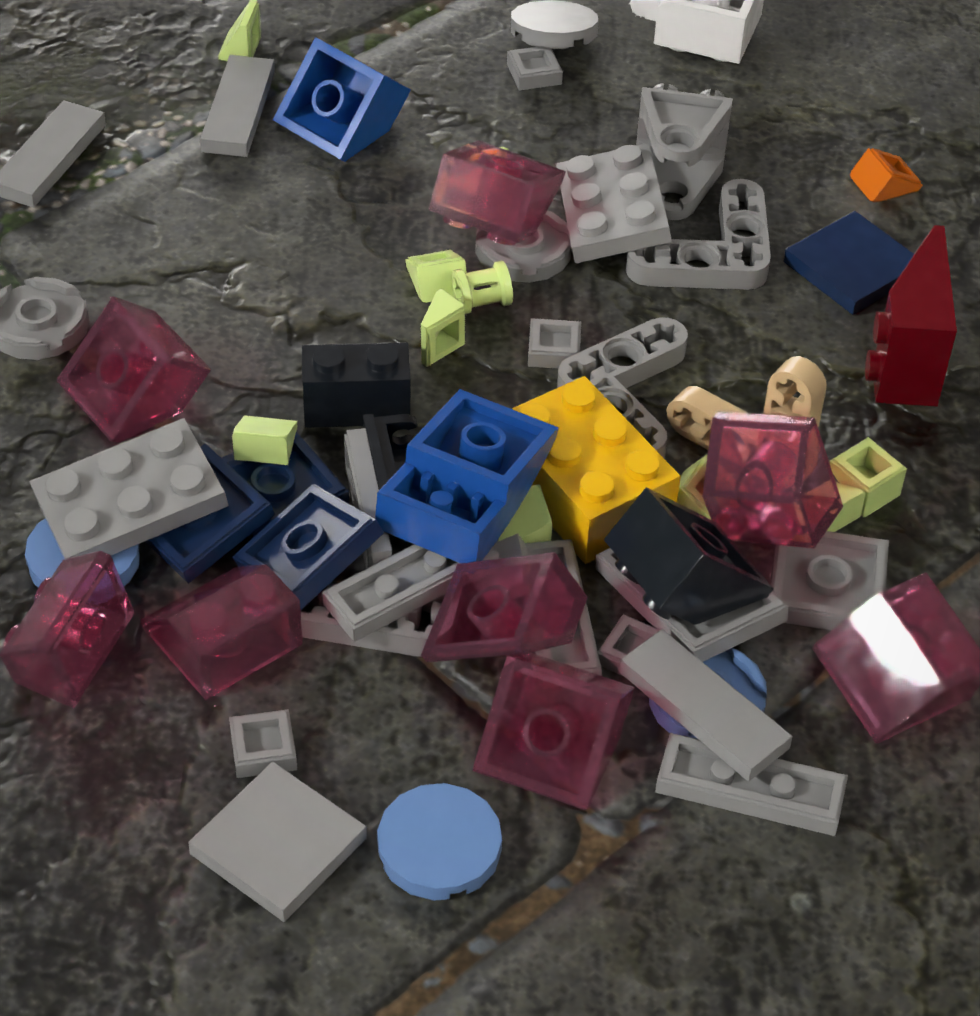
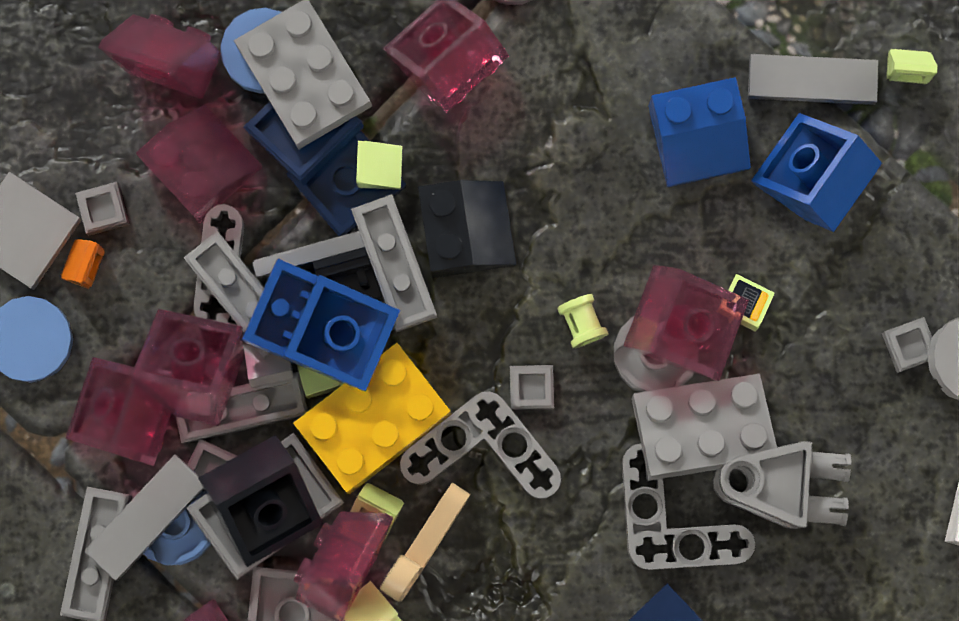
camera: 90 degrees right, 35 degrees up
dark blue tile [232,484,384,610] -> none
yellowish green slope [406,250,467,303] -> none
yellowish green slope [421,289,465,367] -> none
none -> orange slope [61,239,105,289]
none -> light grey tile [351,194,437,333]
none -> blue slope [648,77,751,187]

